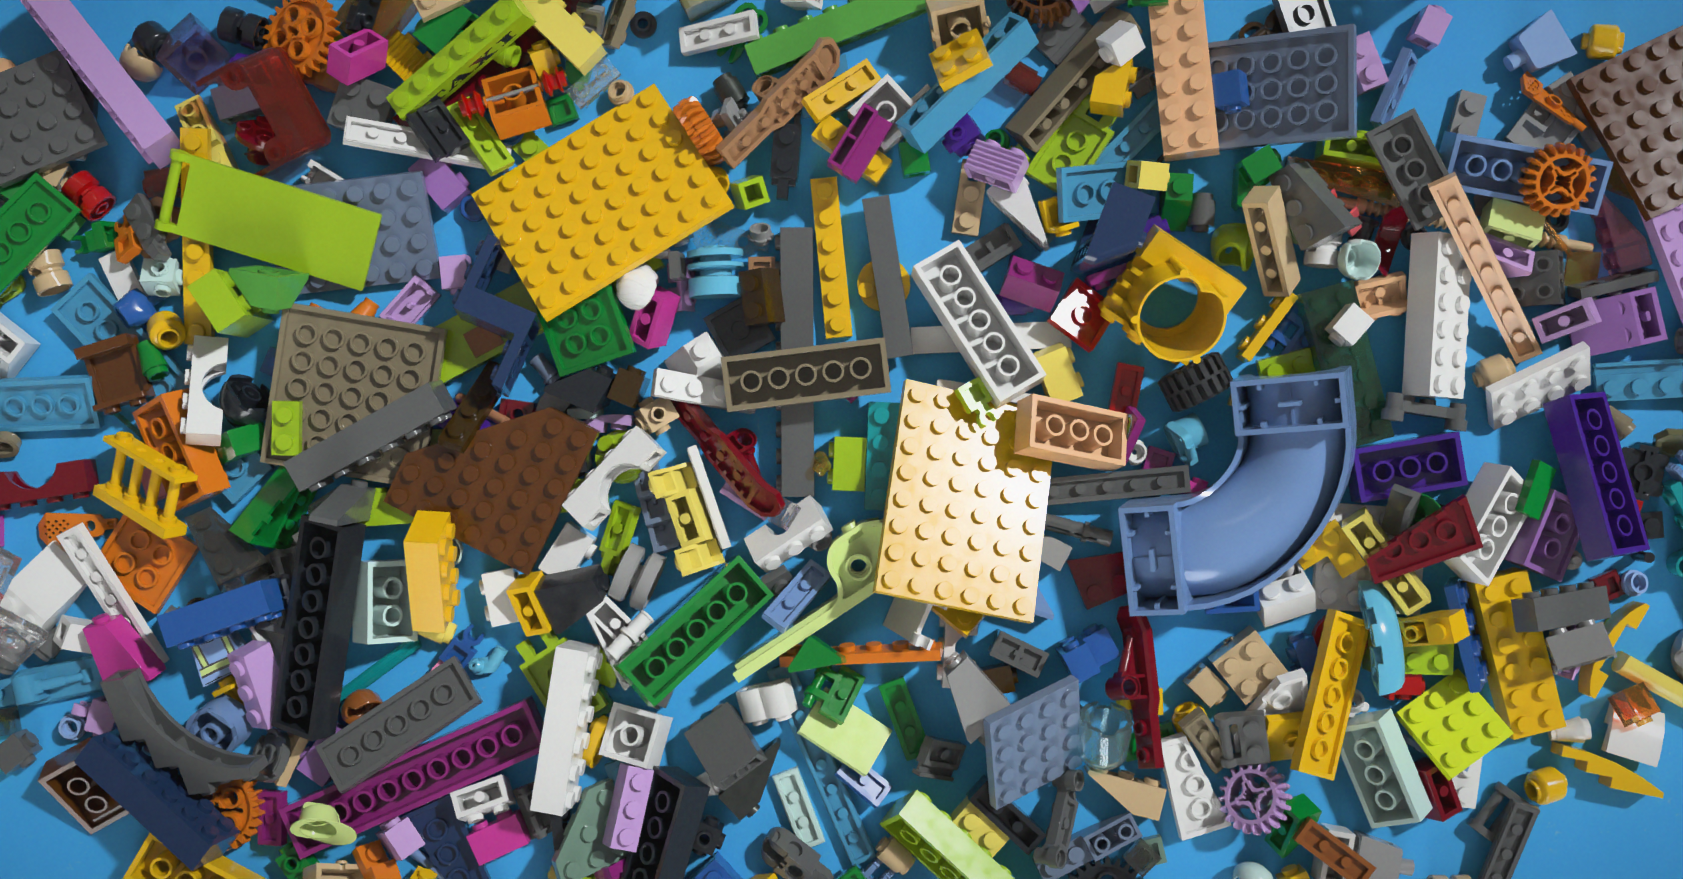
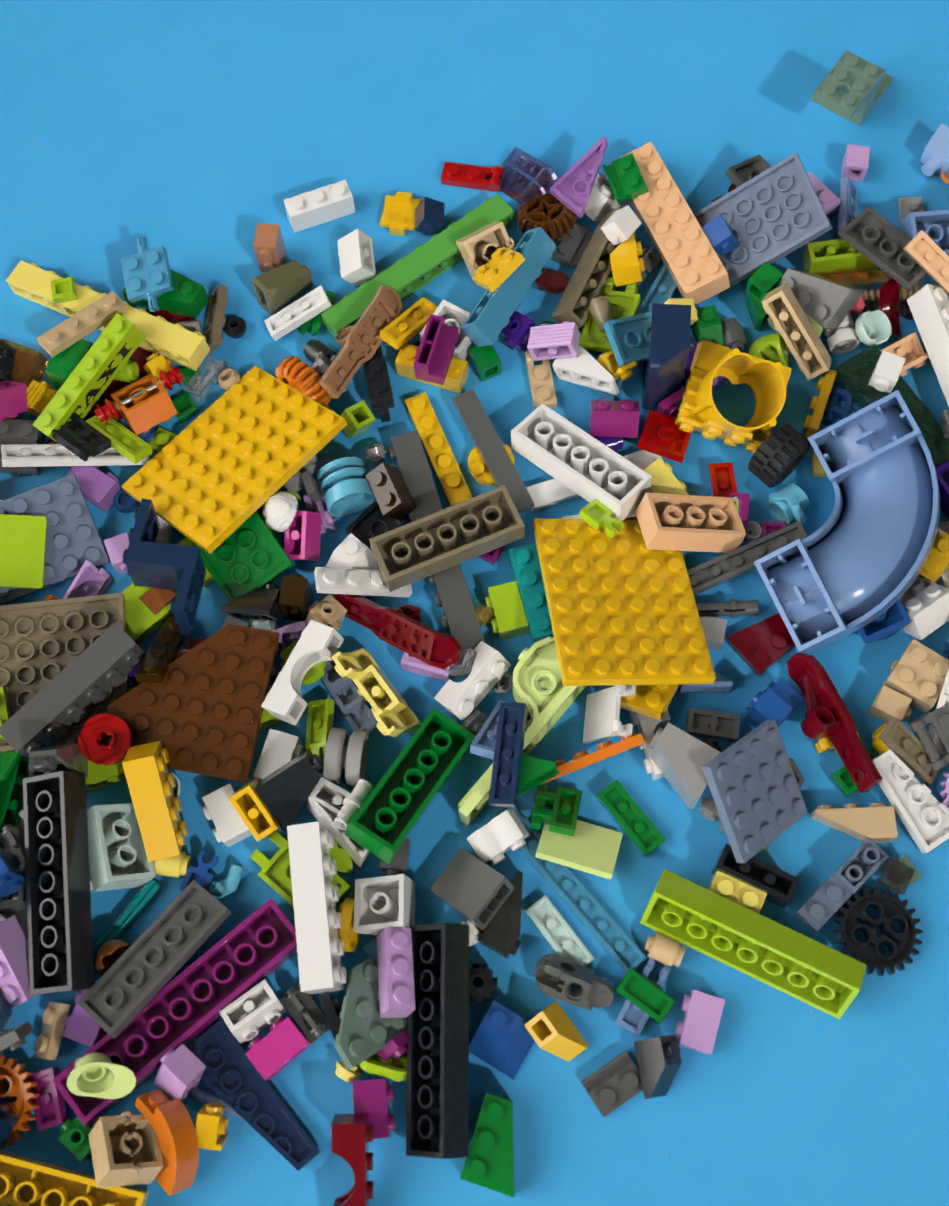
camera: 15 degrees left, 20 degrees down
dark grey tile [252,728,291,783] -> none
sand blue pin [529,353,563,385] -> none
white tile [687,445,731,550] -> none
plate [834,763,893,809] -> none
dark grey plate [912,735,966,782] -> none
dark grey hinge [965,223,1022,272] -> none
dark grey plate [1033,769,1084,869] -> none
clear light blue cylinder [1077,701,1133,771] -> none
none -> red plate [78,713,133,766]
none -> dark blue plate [488,703,528,807]
none -> dark tan cone [589,296,613,332]

